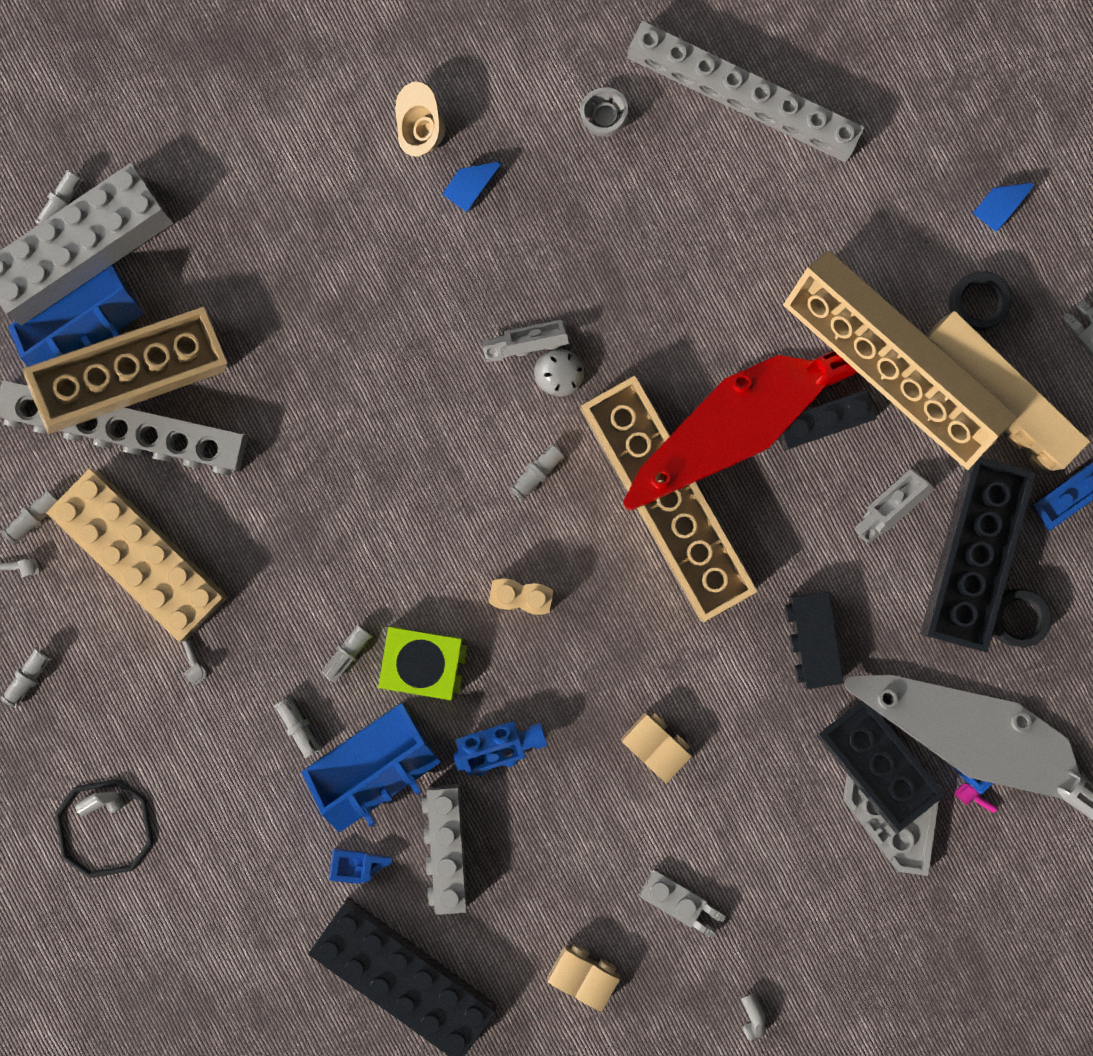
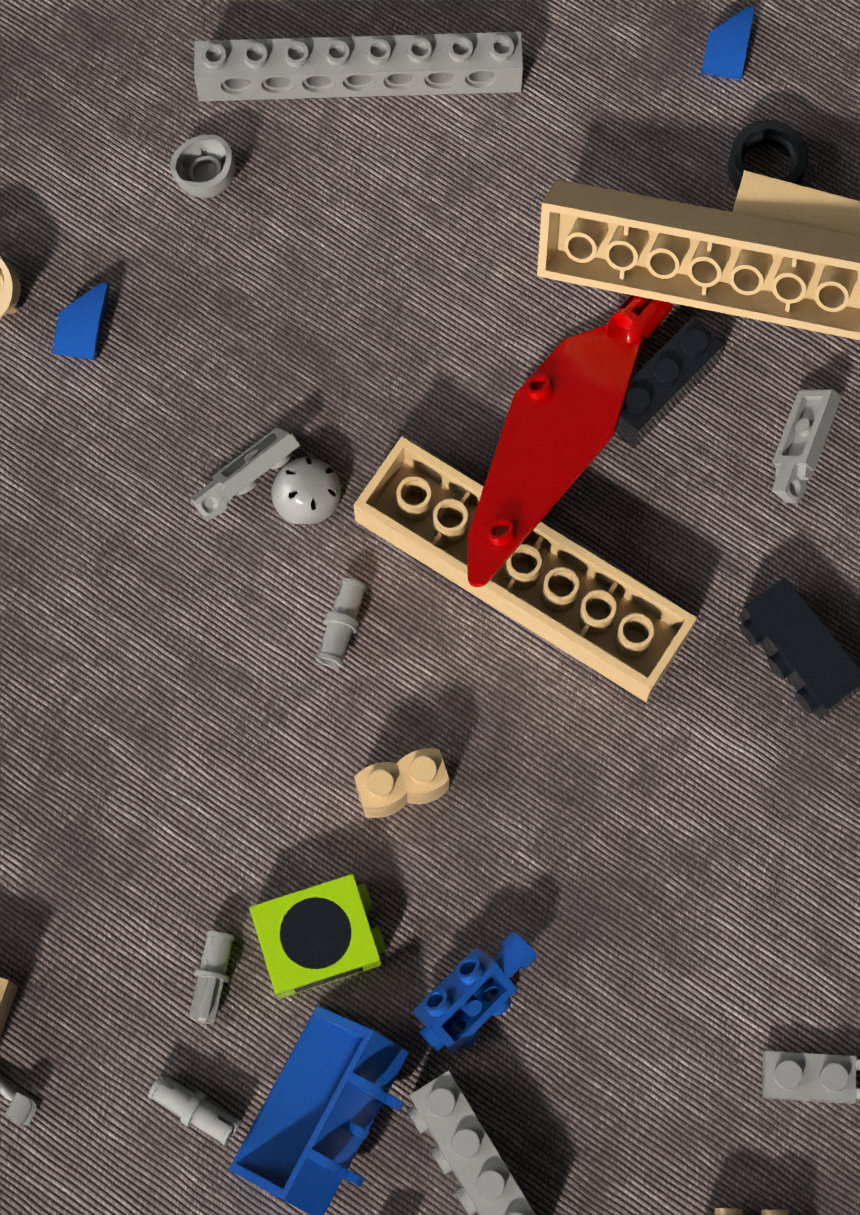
camera: 30 degrees left, 15 degrees down
tan brick [621,712,692,784] -> none

